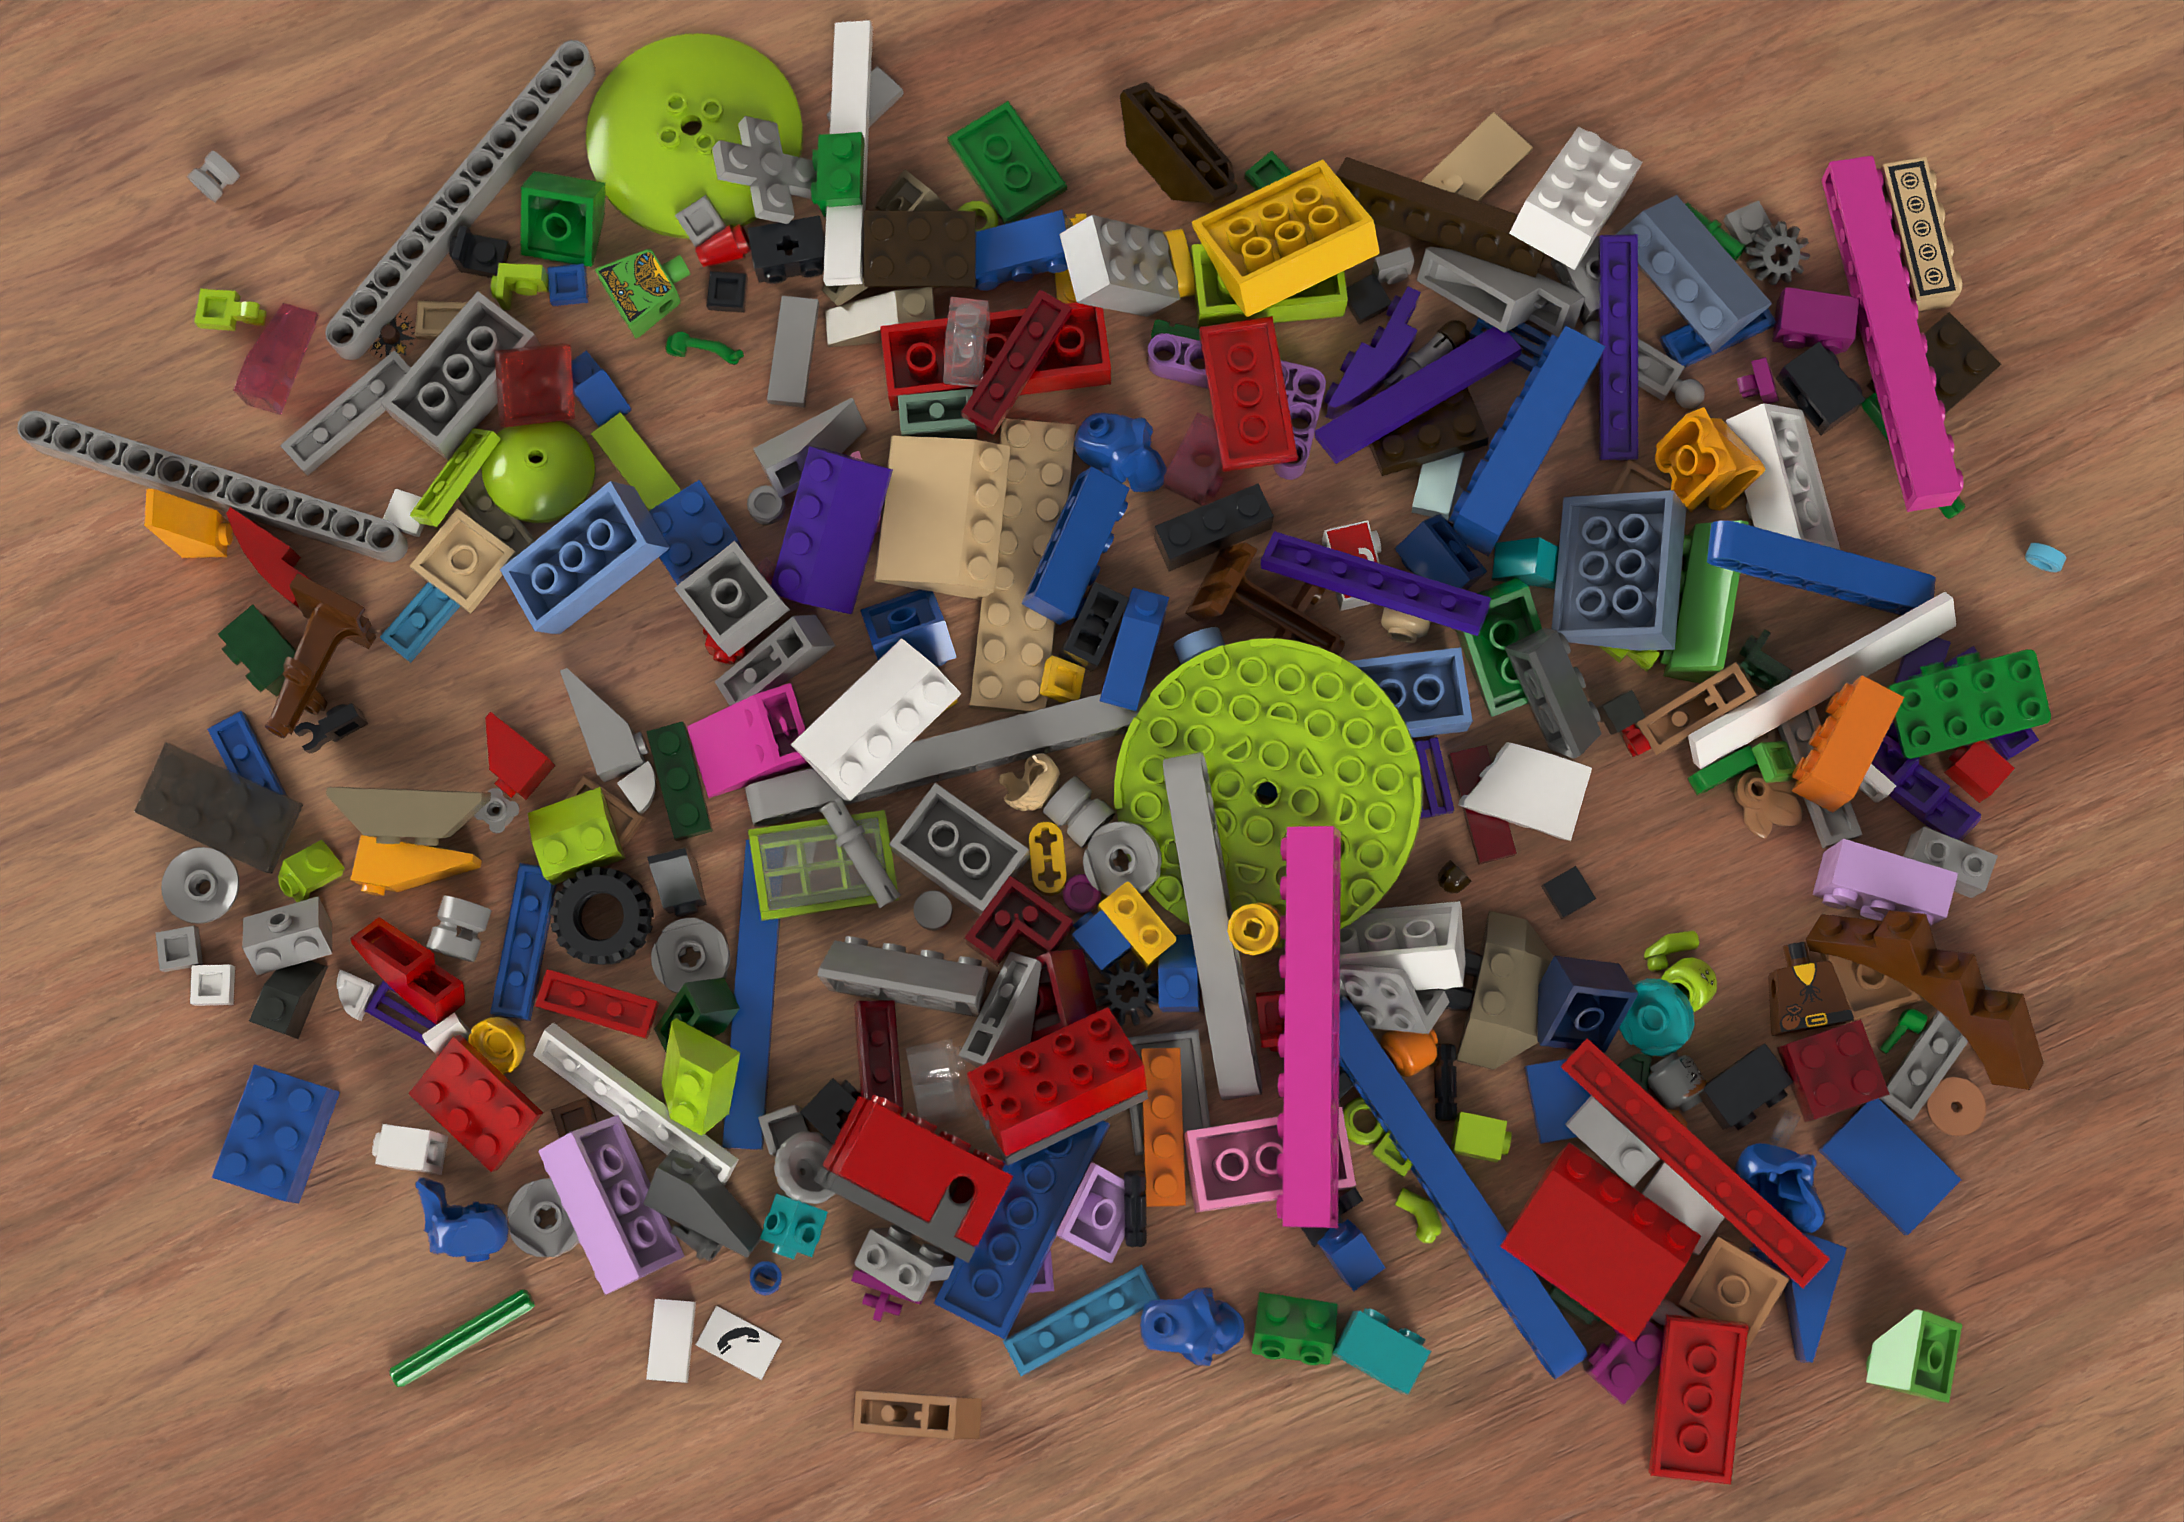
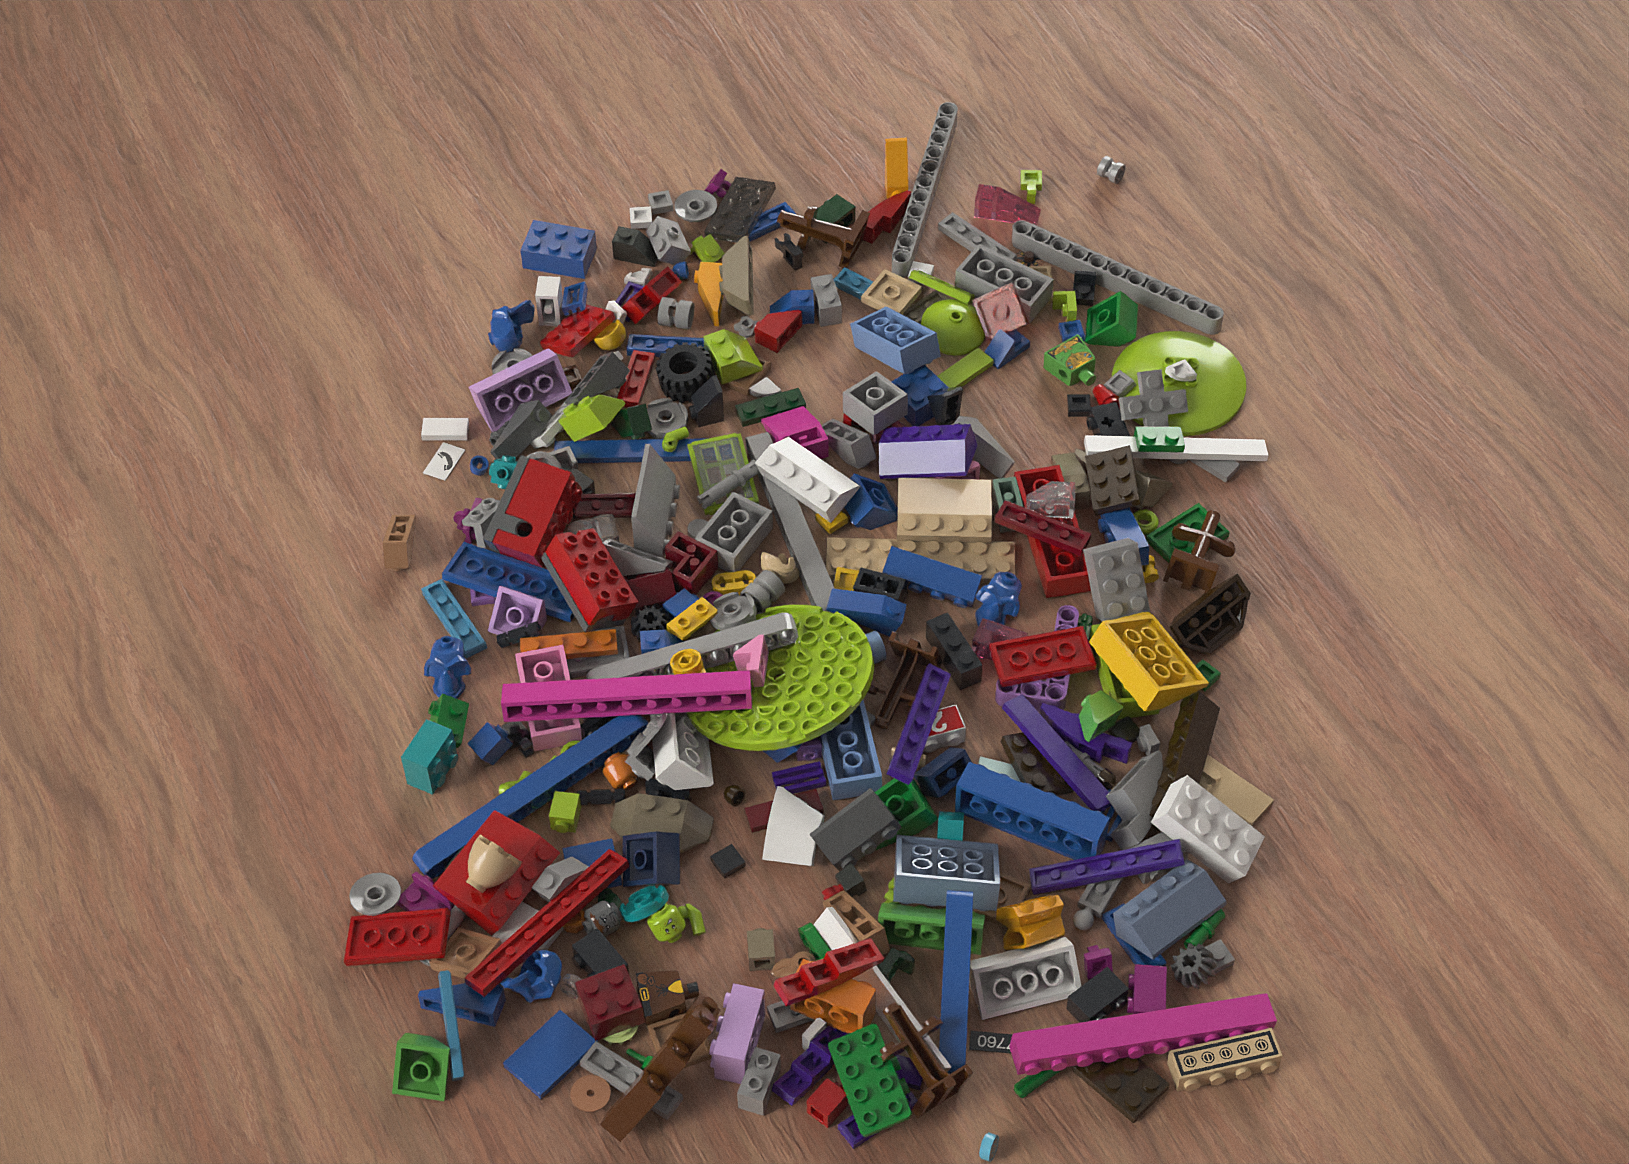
camera: 85 degrees right, 25 degrees down
green axle [389,1289,535,1387] -> none
light grey slope [560,668,649,782] -> none
green piece [665,332,744,365] -> none
light grey tile [767,295,819,408] -> none
none -> light grey dish [349,873,401,916]
none -> dark azure tile [438,970,464,1081]
none -> tan piece [466,835,522,893]
none -> blue tile [562,281,588,315]
none -> dark grey slope [565,352,630,405]
none -> lime arm [662,426,689,452]
none -> blue hinge [672,261,689,279]
none -> magenta tile [704,169,732,198]
none -> bright pink slope [733,634,769,687]
none -> dark tan brick [747,928,775,971]
none -> blue slope [770,289,814,324]
none -> red slope [773,938,884,1007]
none -> light grey brick [811,274,842,327]
none -> reddish brown piece [880,1002,973,1118]
none -> black slope [927,386,963,426]
none -> black sticker [969,1030,1013,1054]
none -> bright green slope [1079,690,1124,742]
none -> reddish brown piece [1163,510,1236,593]
none -> white tile [1165,359,1197,381]

